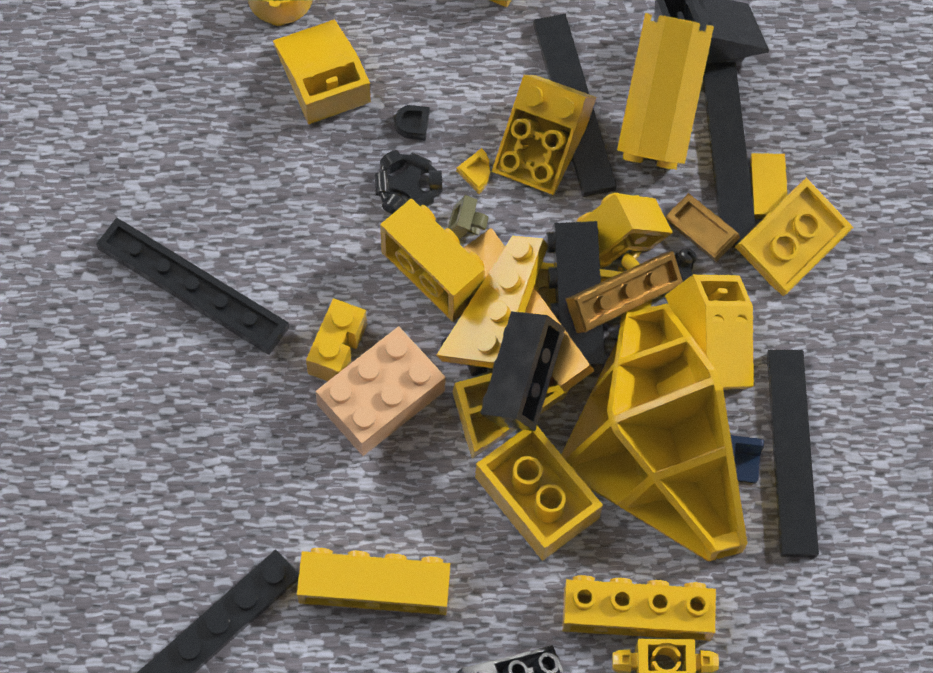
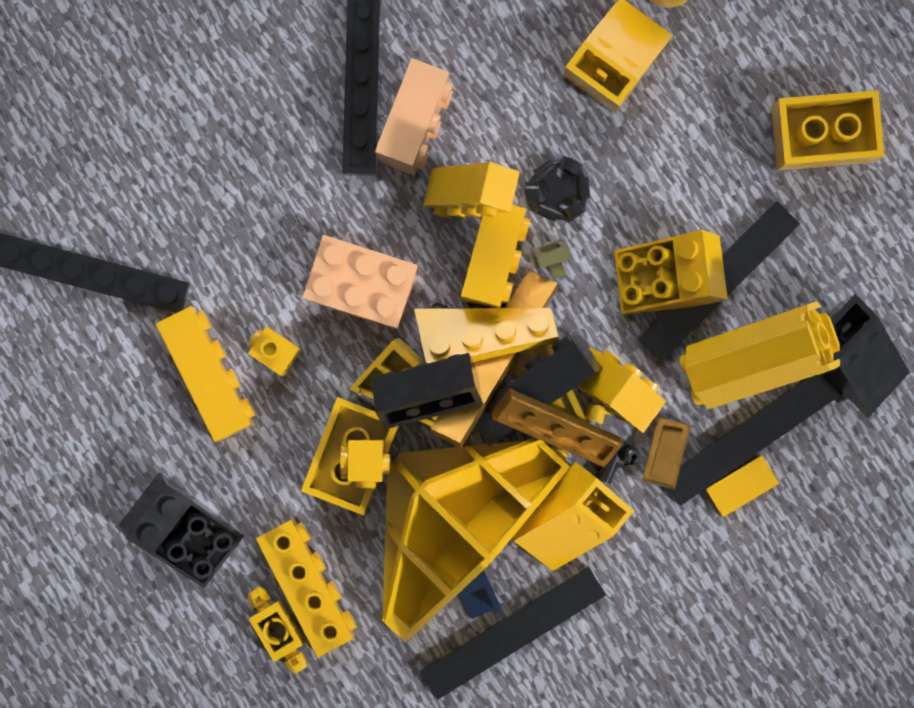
camera: 65 degrees right, 20 degrees up
yellow brick [306,298,367,381] -> none
black tile [394,105,430,141] -> none
yellow tile [456,148,490,194] -> none
yellow tile [735,177,854,296] -> none
none -> yellow brick [248,326,302,377]
none -> yellow brick [340,440,390,488]
none -> light nougat brick [375,58,453,176]
none -> yellow brick [423,162,520,219]

